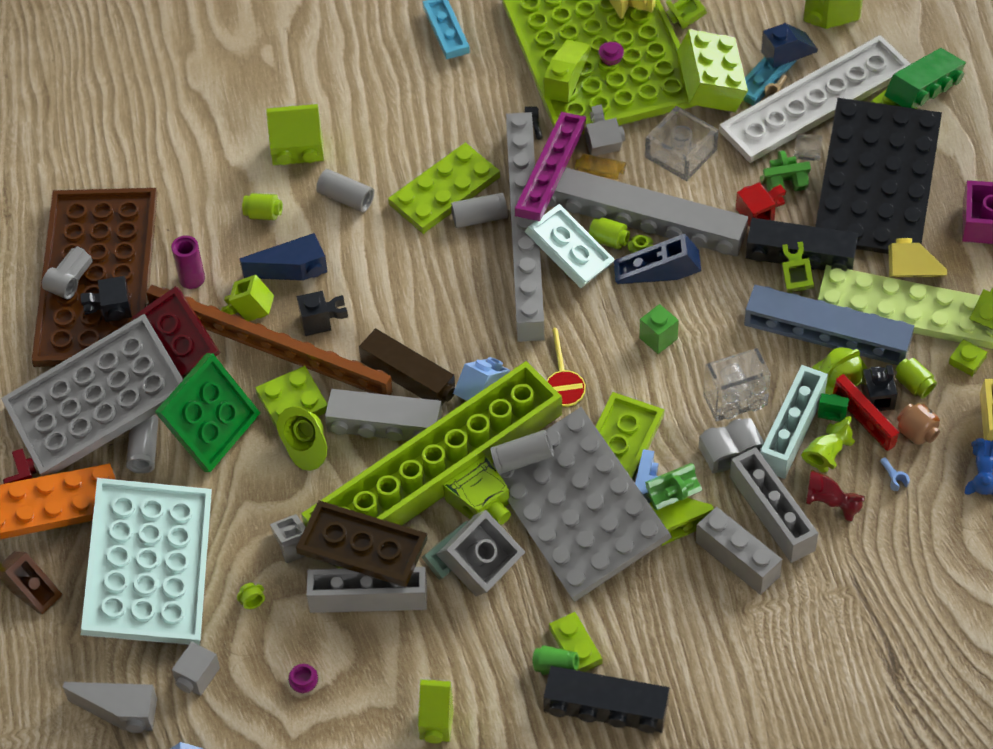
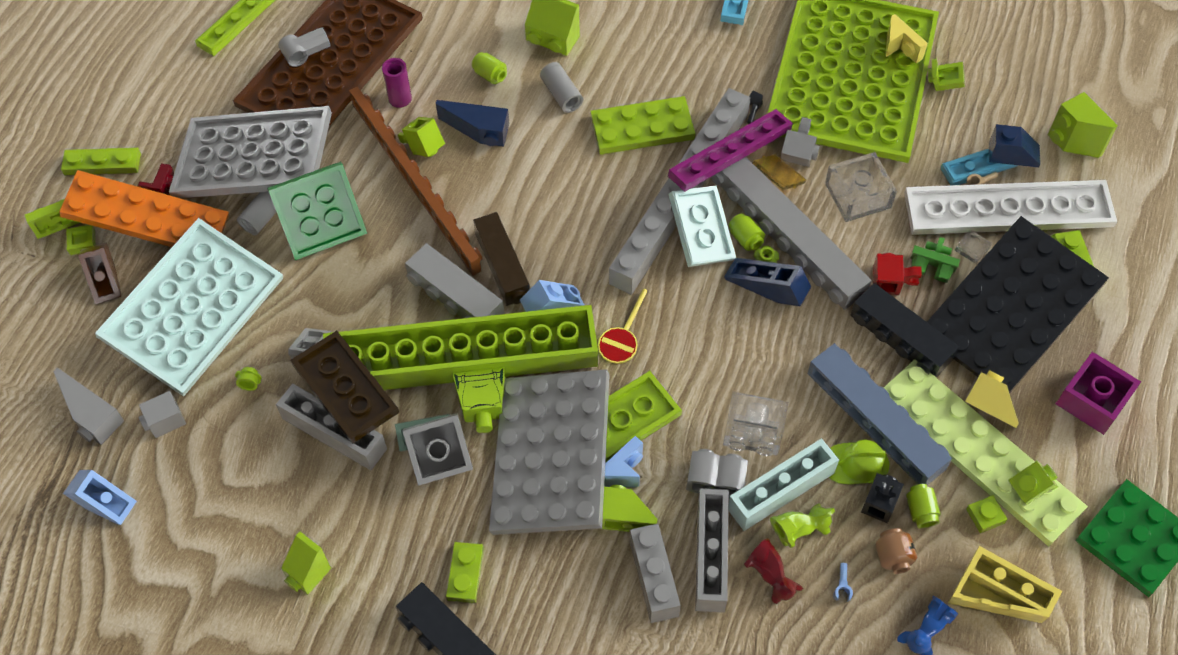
camera: 30 degrees right, 5 degrees up
black brick [81,276,132,322] -> none
dark red plate [132,286,221,379] -> none
lime plate [255,366,328,429] -> none
lime piece [277,406,327,471] -> none
magenta plate [288,664,318,693] -> none
black brick [296,290,348,336] -> none
light grey pin [451,192,508,228] -> none
light grey pin [491,430,554,475] -> none
bright green cone [533,645,579,675] -> none
lime slope [544,40,591,103] -> none
magenta plate [599,42,624,65] -> none
bright green brick [639,304,679,354] -> none
bright green hips [645,463,702,510] -> none
lime brick [677,29,748,112] -> none
lime brick [782,241,814,293] -> none
green plate [817,393,849,422] -> none
red tile [833,374,899,451] -> none
green brick [884,48,966,108] -> none

